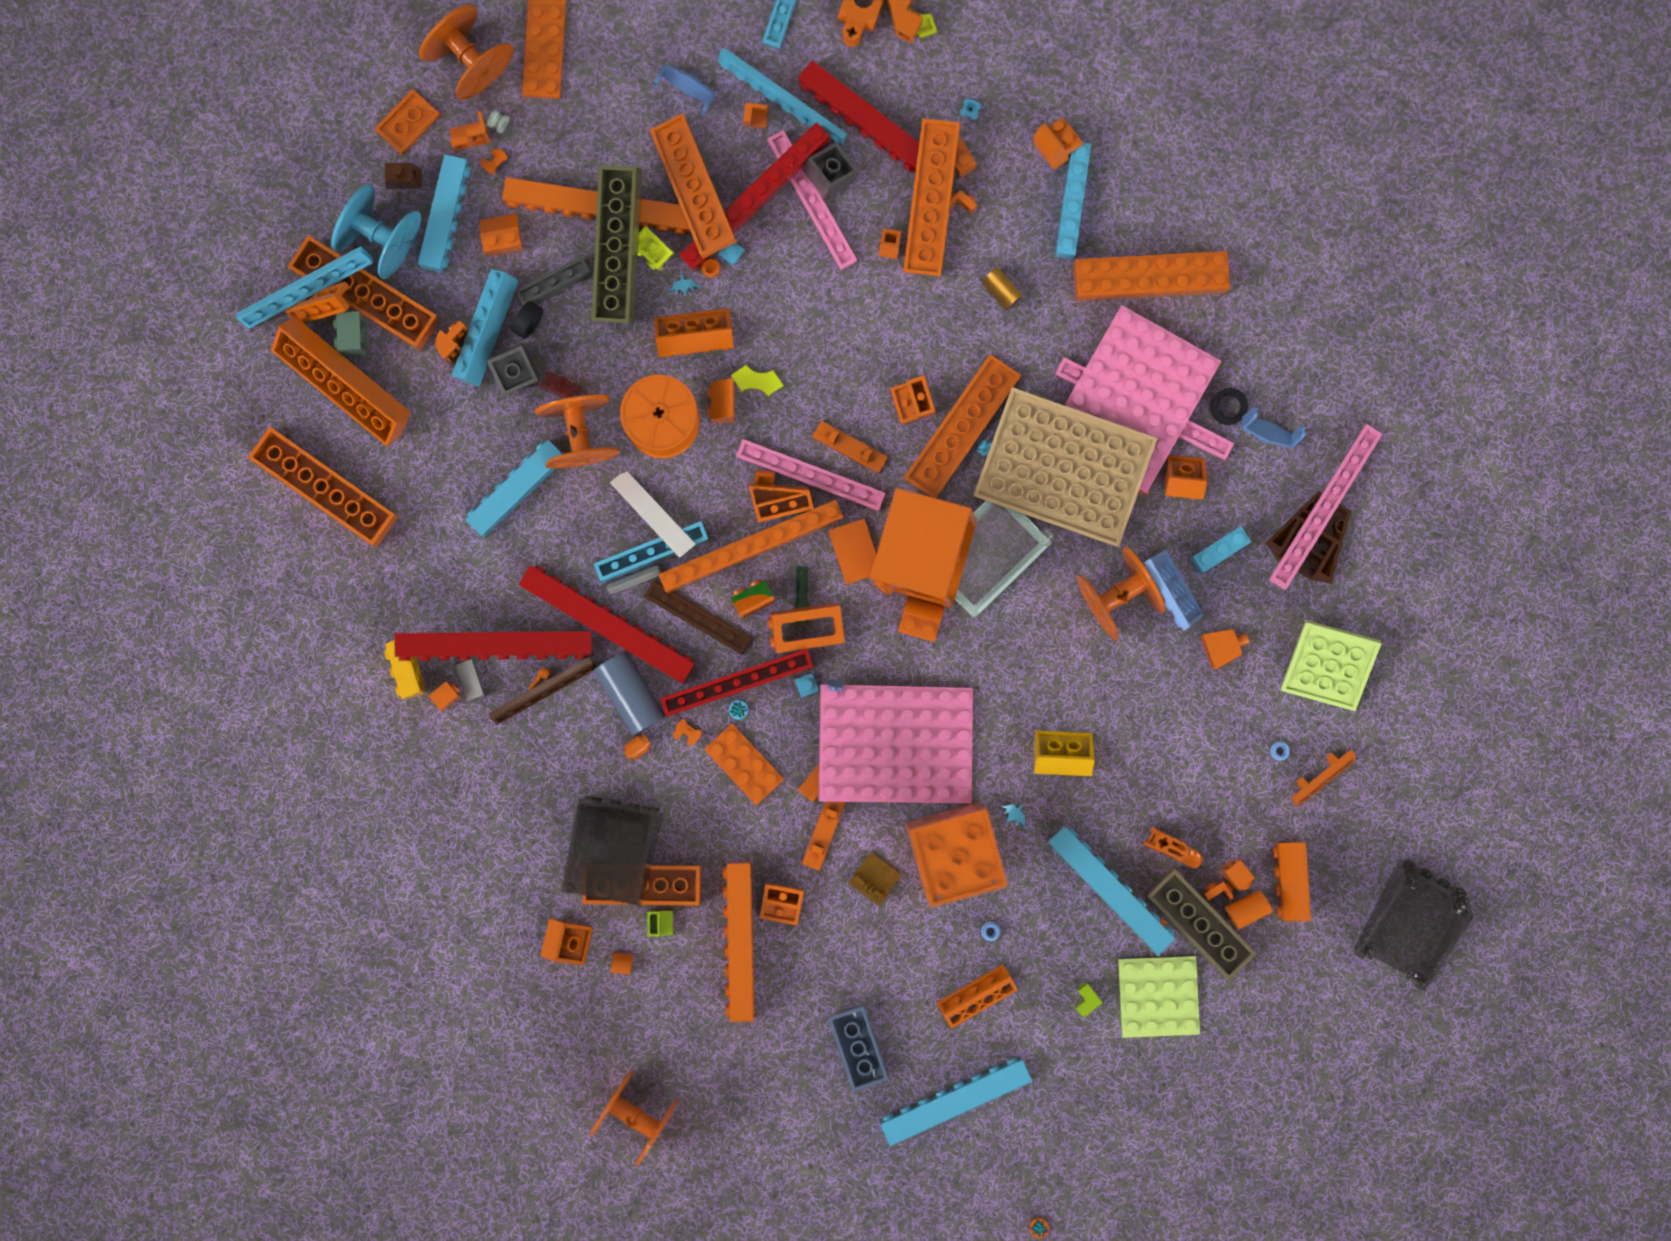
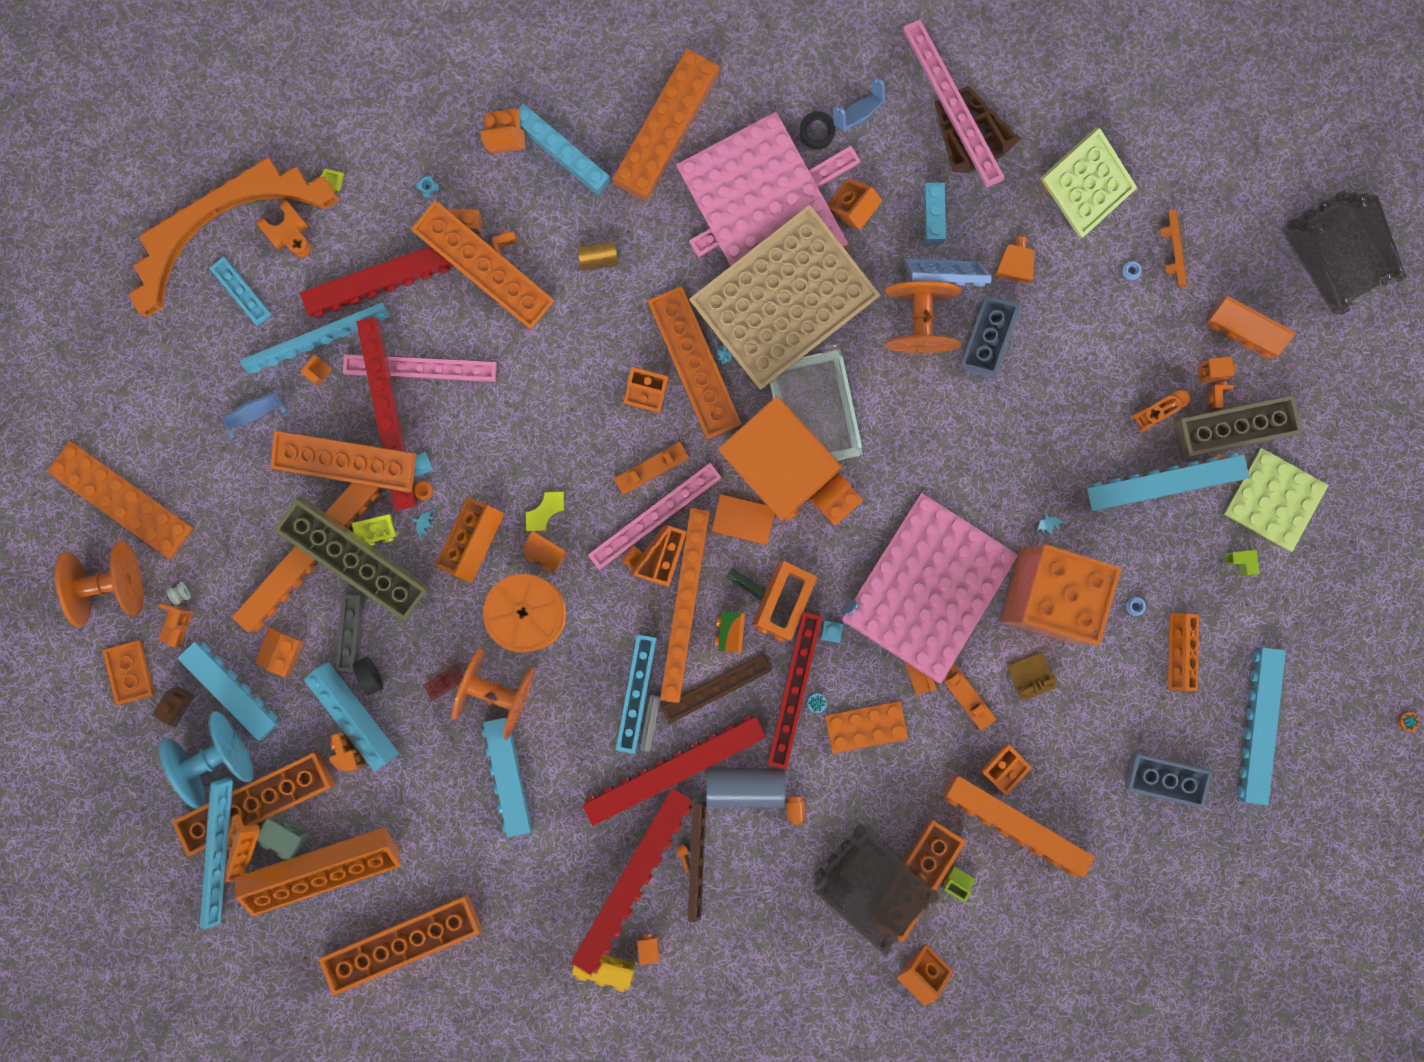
camera: 55 degrees left, 0 degrees up
light grey slope [455,659,486,702] -> none
orange piece [481,149,508,174] -> none
flat silver brick [487,343,540,396] -> none
orange piece [589,1068,680,1167] -> none
white sticker [610,471,696,558] -> none
orange brick [610,951,634,975] -> none
orange piece [673,719,702,746] -> none
flat silver brick [802,142,859,199] -> none
orange brick [878,228,902,259] -> none
yellow slope [1034,730,1095,776] -> none
orange brick [1225,890,1273,929] -> none
none -> sand blue brick [960,295,1022,379]

